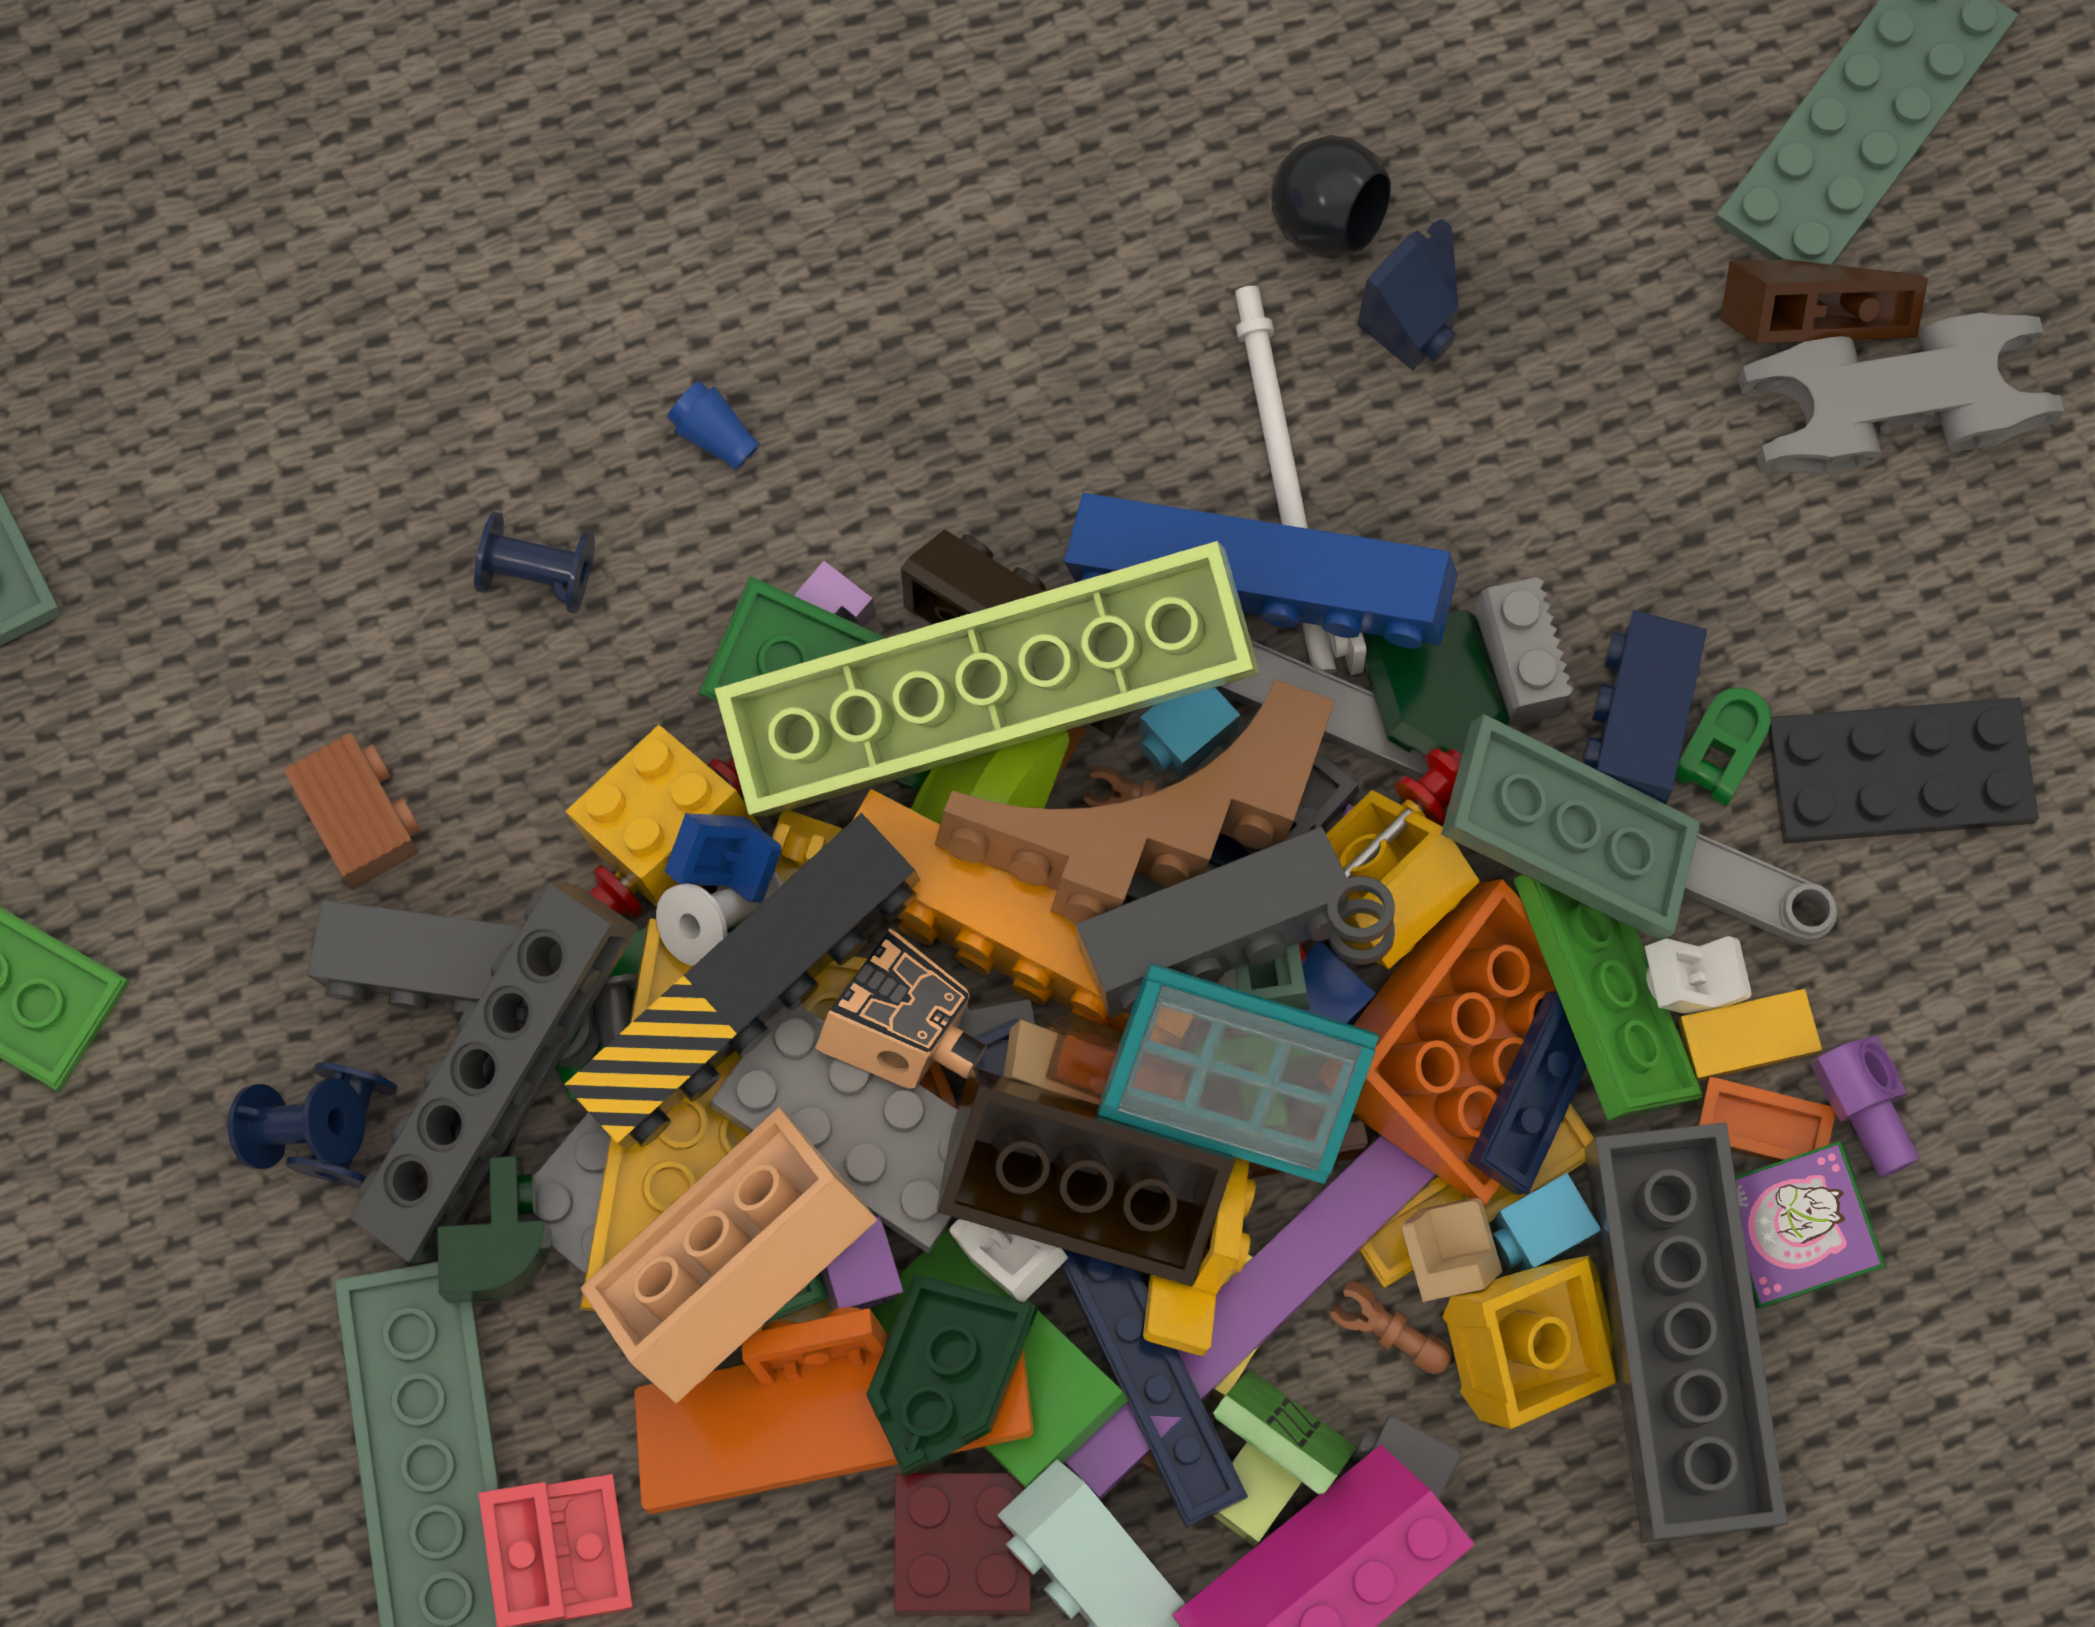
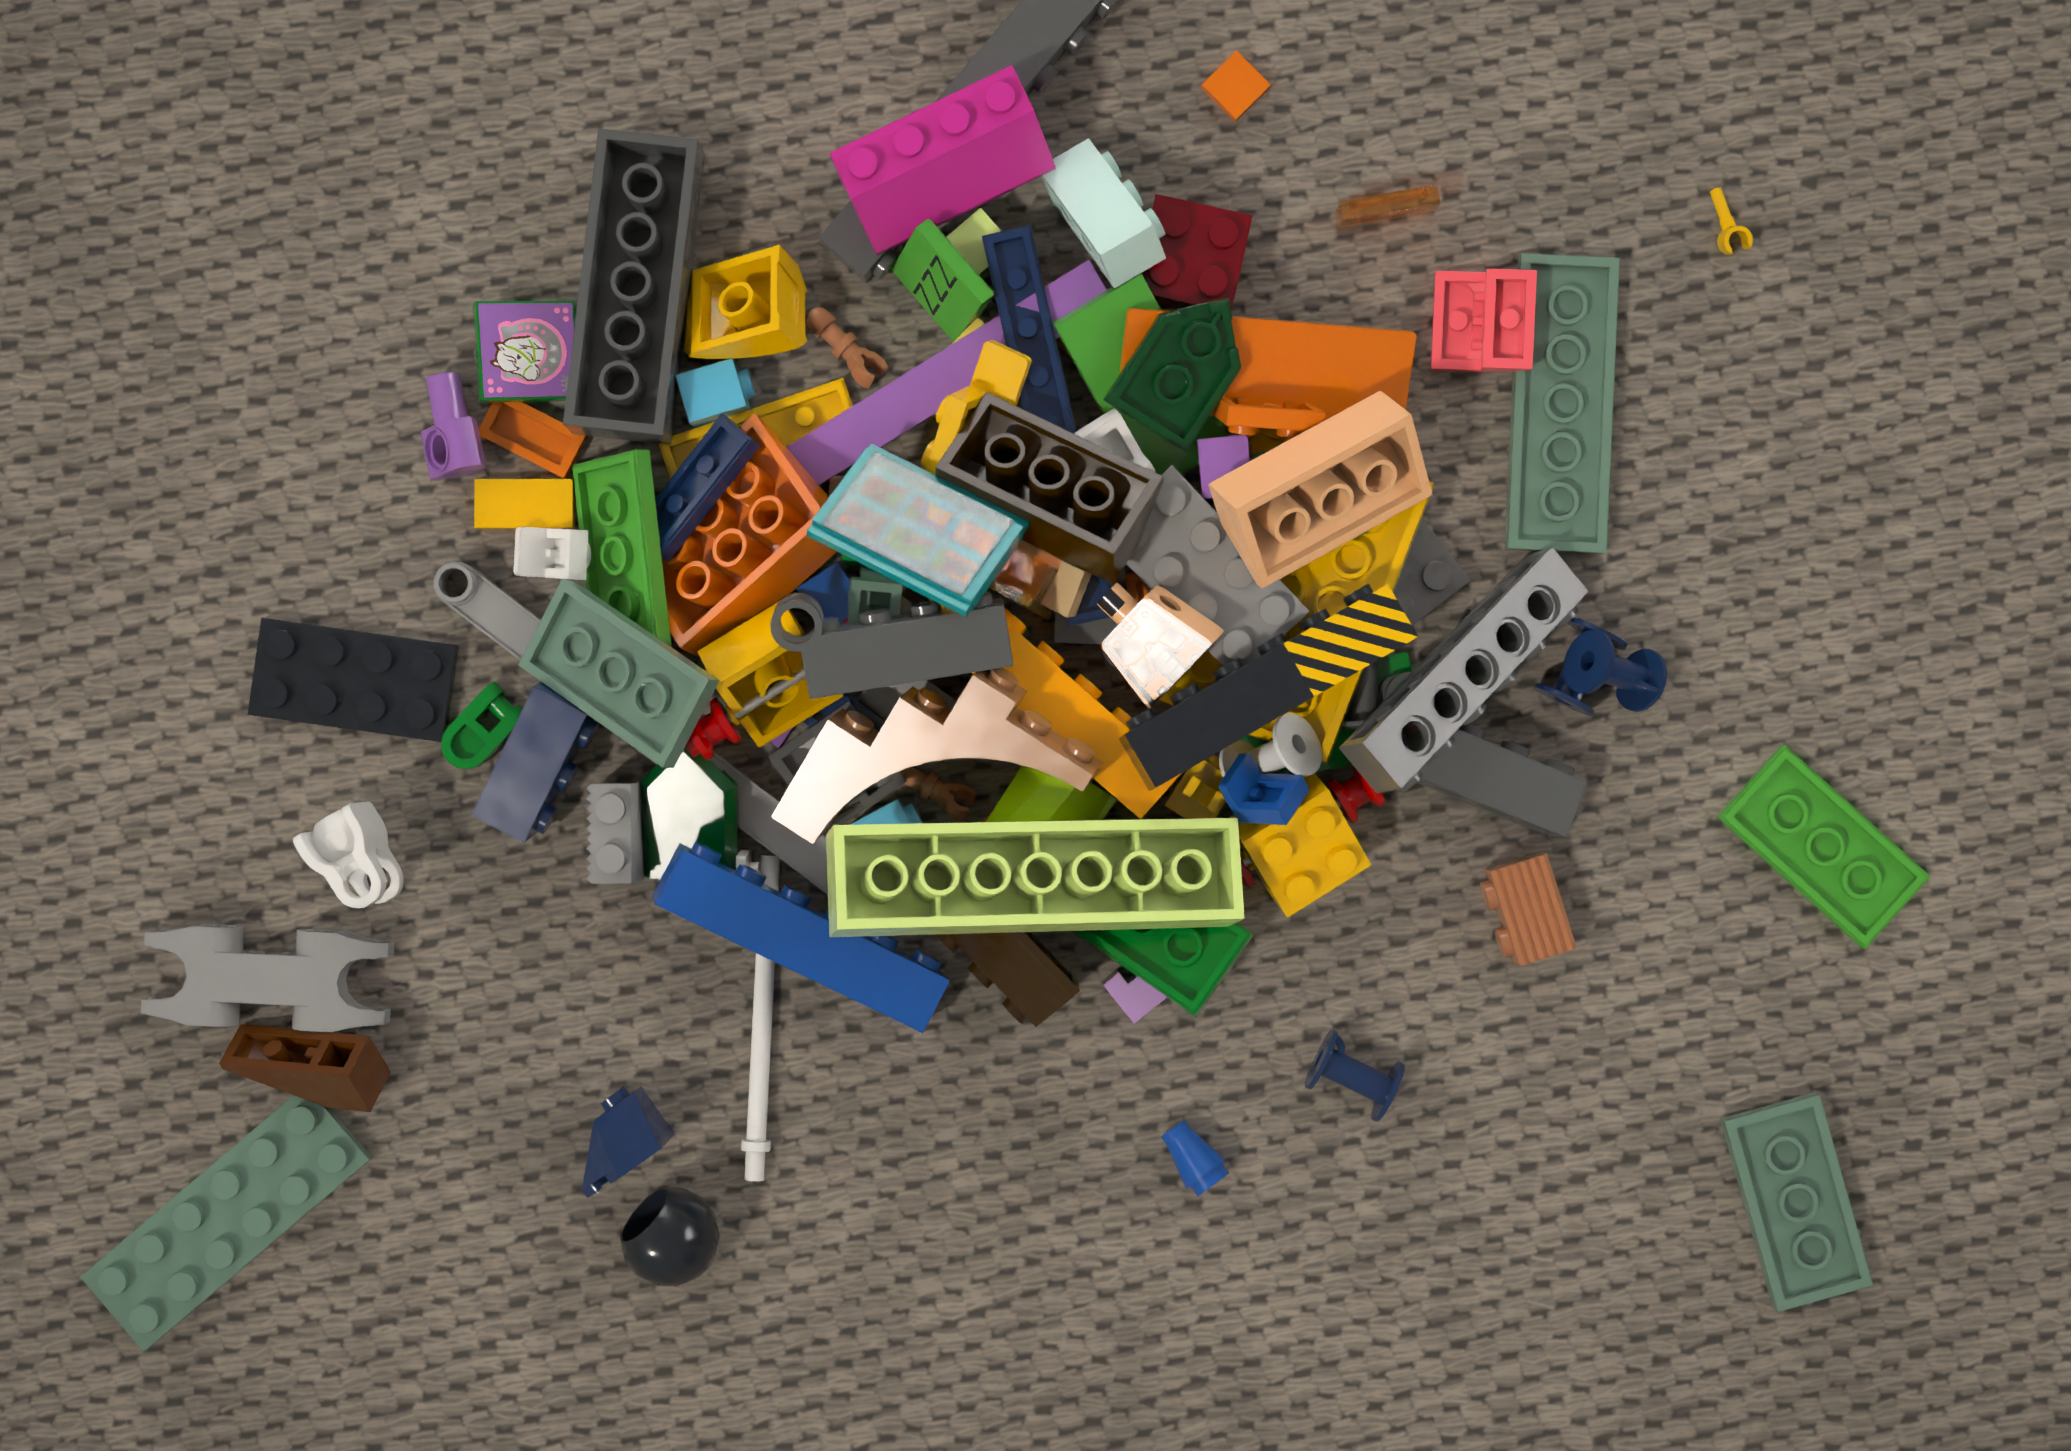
camera: 160 degrees left, 15 degrees up
dark green brick [437,1156,552,1303] -> none
tan panel [1402,1197,1503,1302] -> none
none -> white piece [293,801,404,908]

